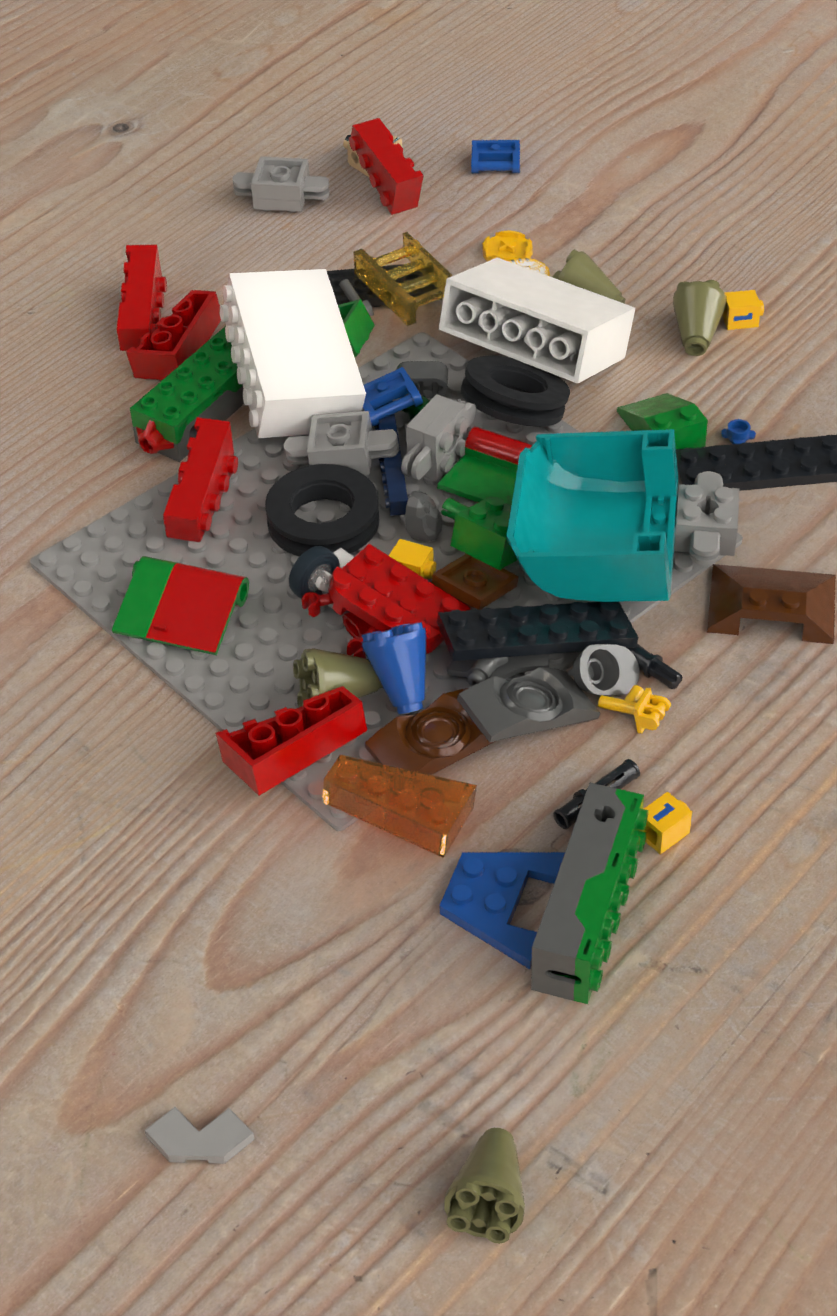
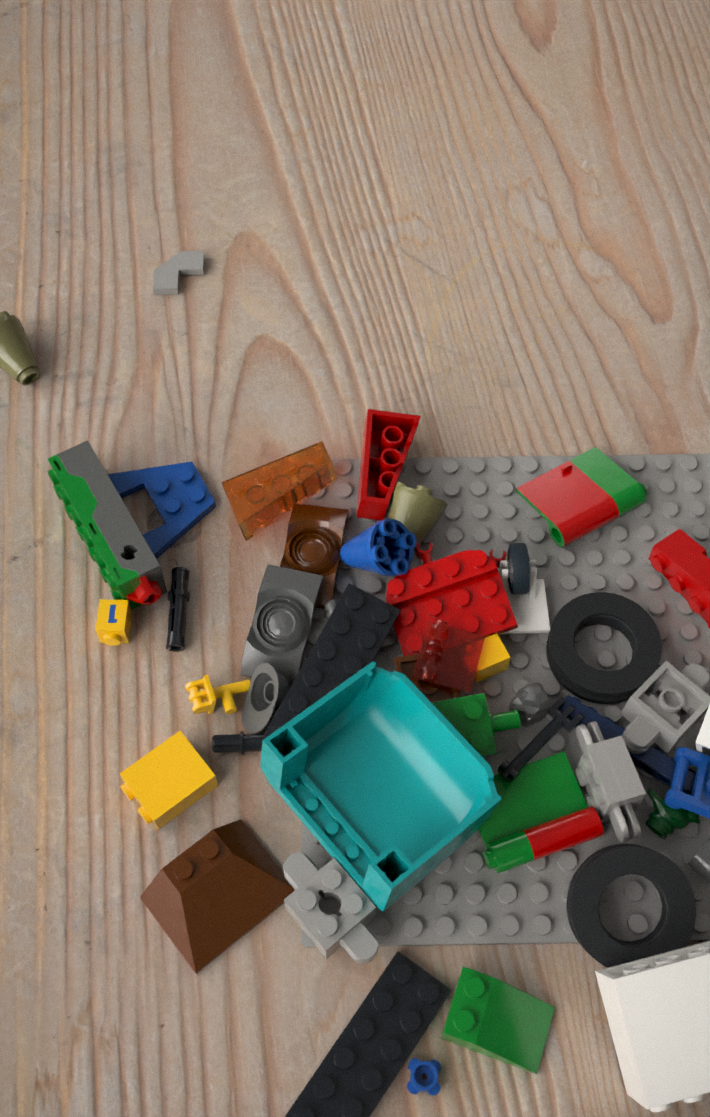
camera: 130 degrees right, 15 degrees up
none -> yellow brick [120,731,218,830]
none -> clear red hinge [412,620,485,693]
none -> black hinge [497,697,585,783]

